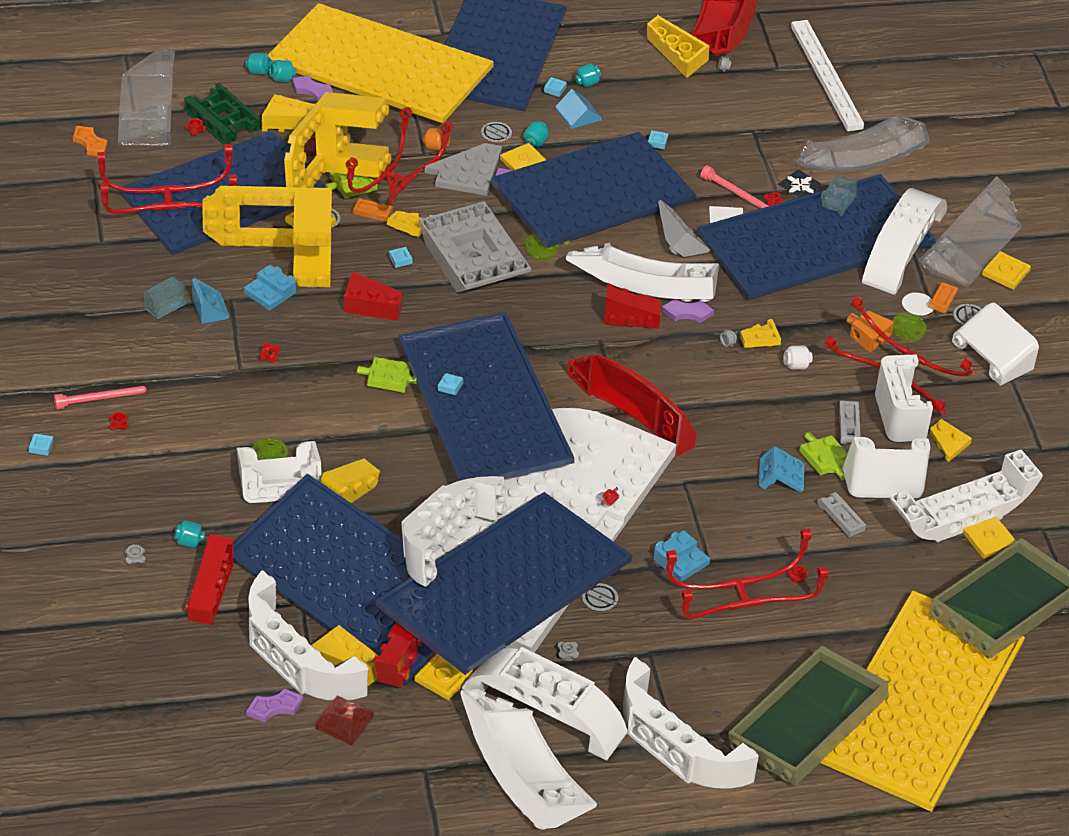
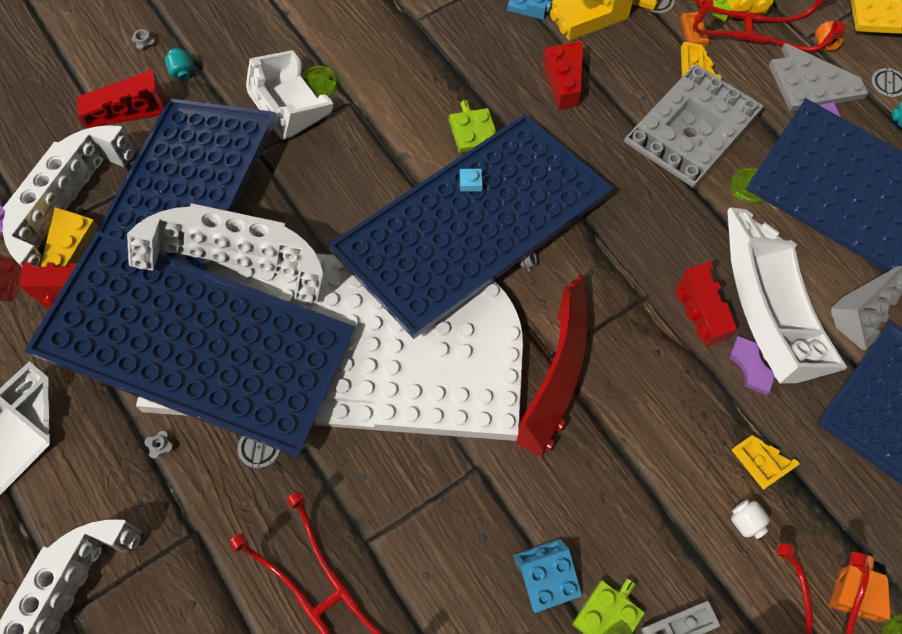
camera: 70 degrees right, 20 degrees up
red plate [259,342,281,363] -> none
yellow wedge [321,459,380,503] -> none
medium azure plate [389,247,413,268] -> none
white slope [462,647,628,760] -> none
yellow plate [500,143,546,170] -> none
red plate [600,487,620,507] -> none
dark azure plate [653,530,710,582] -> none
light grey plate [720,329,737,347] -> none

